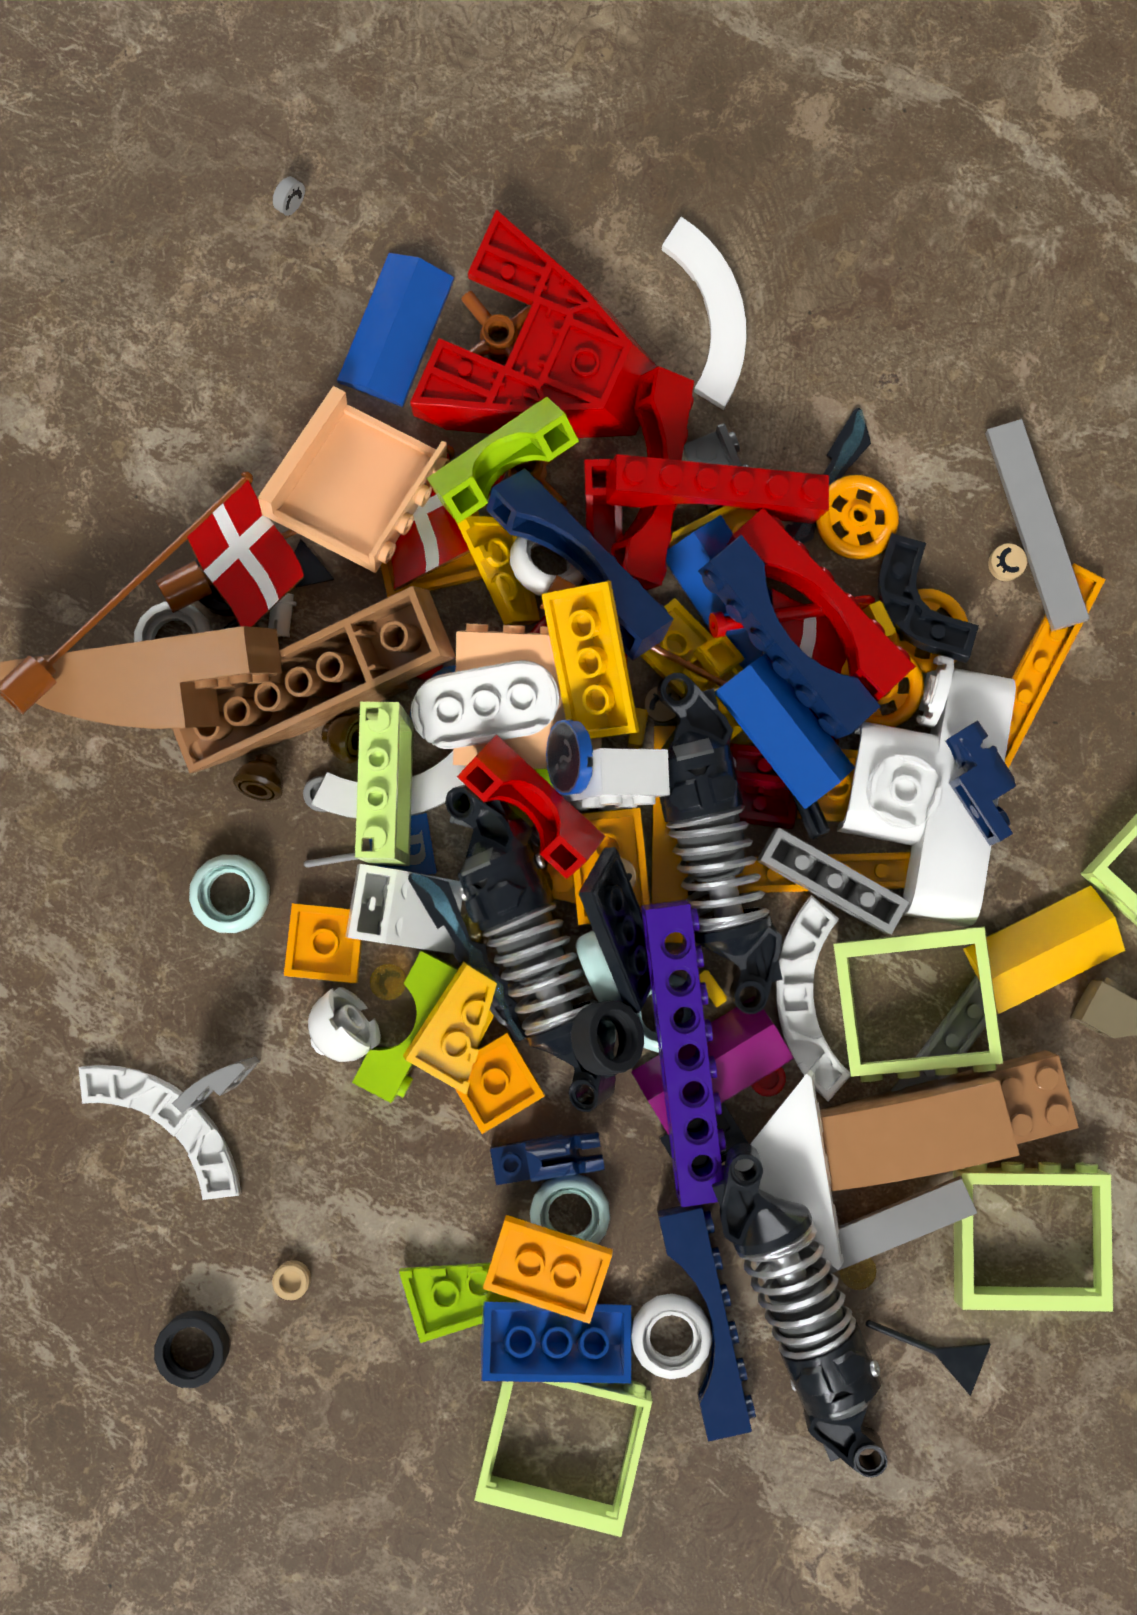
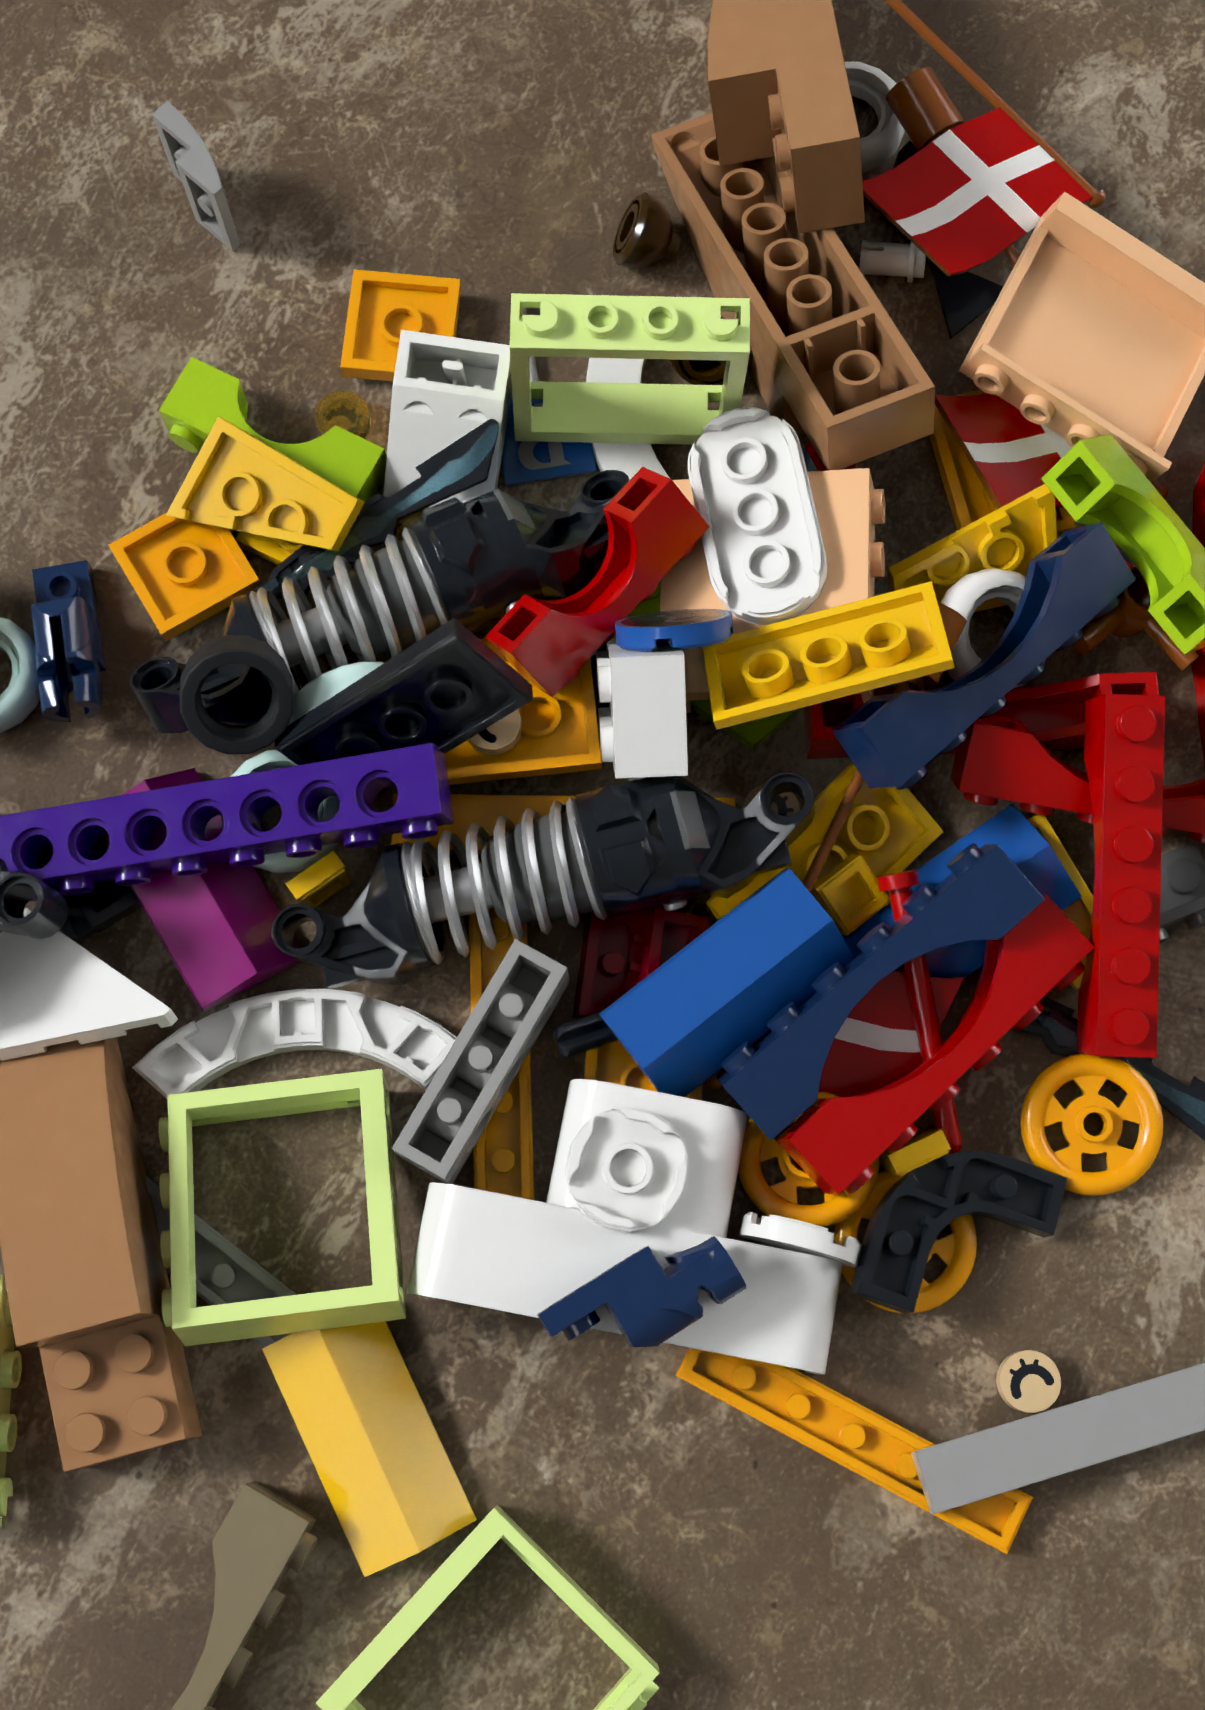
camera: 85 degrees right, 10 degrees down
white tile [79,1065,241,1200] -> none
light aqua wheel [189,854,270,933] -> none
white cylinder [308,987,381,1062] -> none
yellow tile [627,708,648,749] -> none
red tile [751,1067,786,1097] -> none

